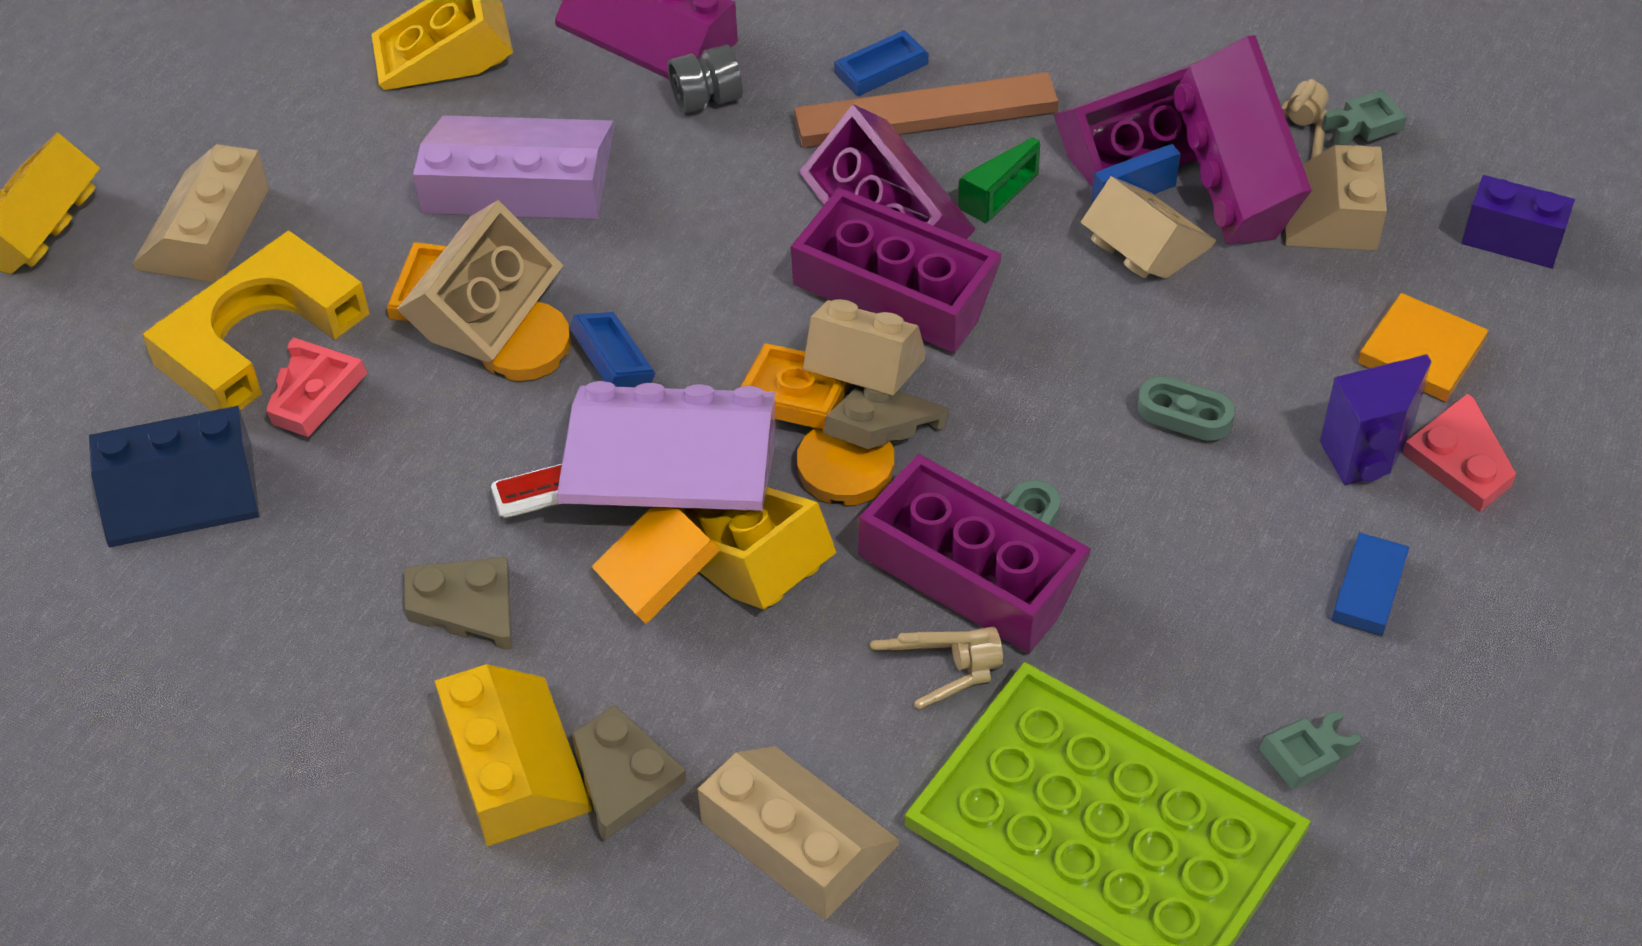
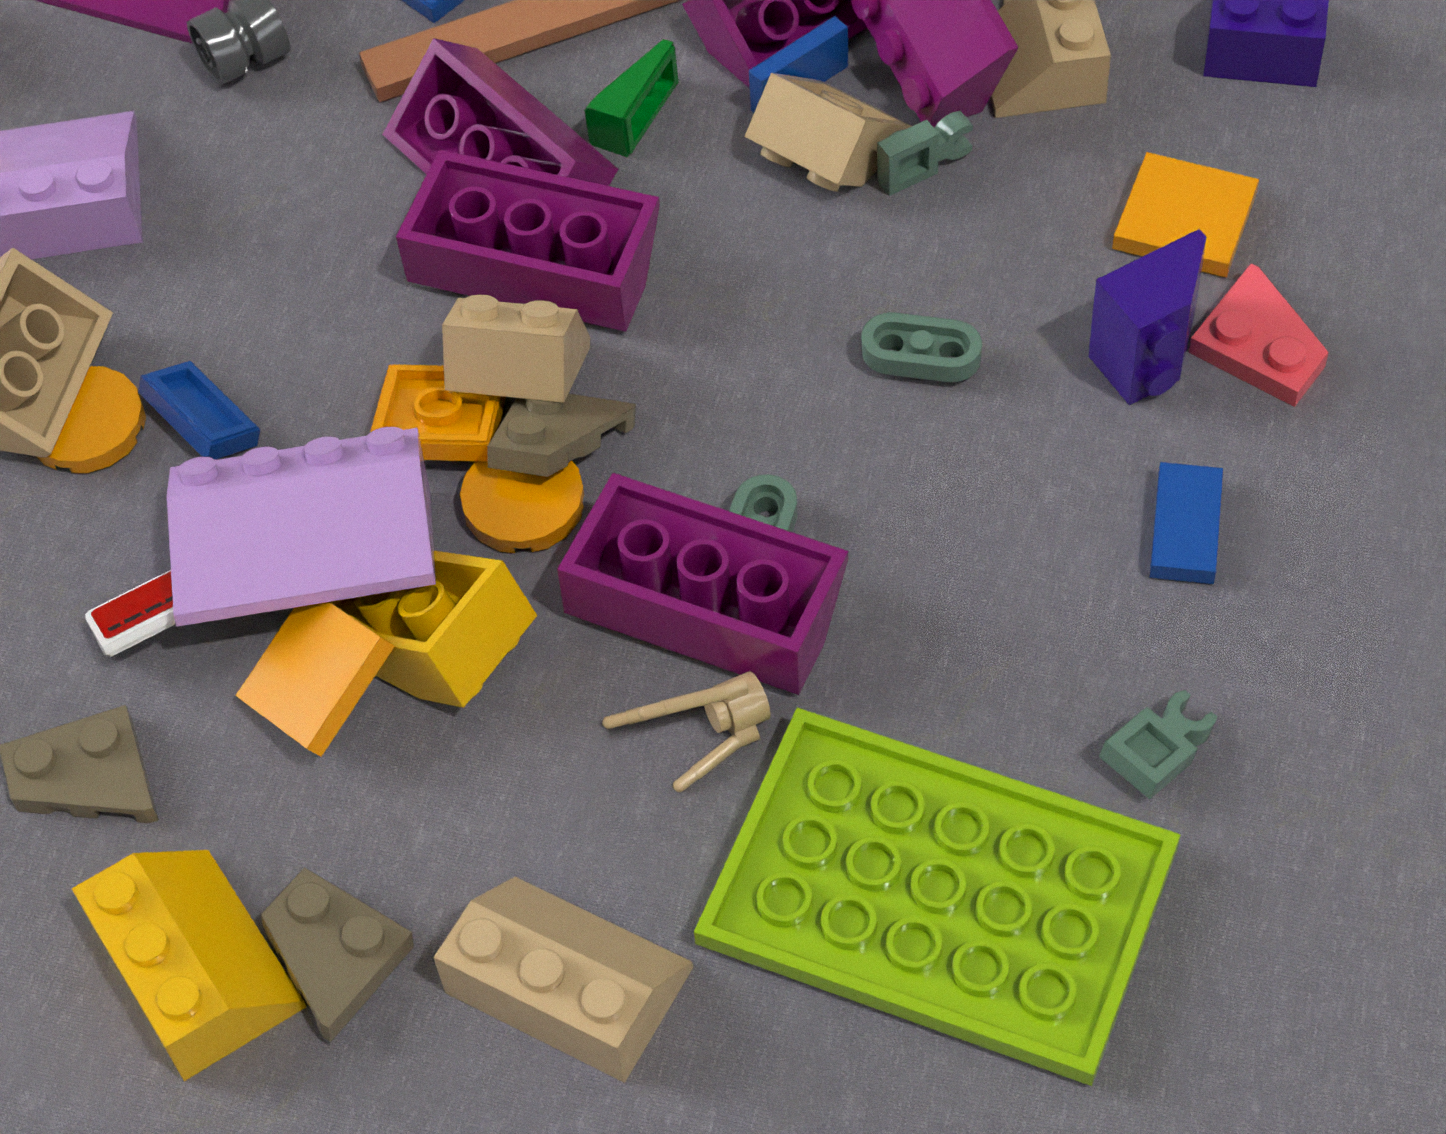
camera: 10 degrees left, 5 degrees up
none -> sand green plate [877,111,973,196]

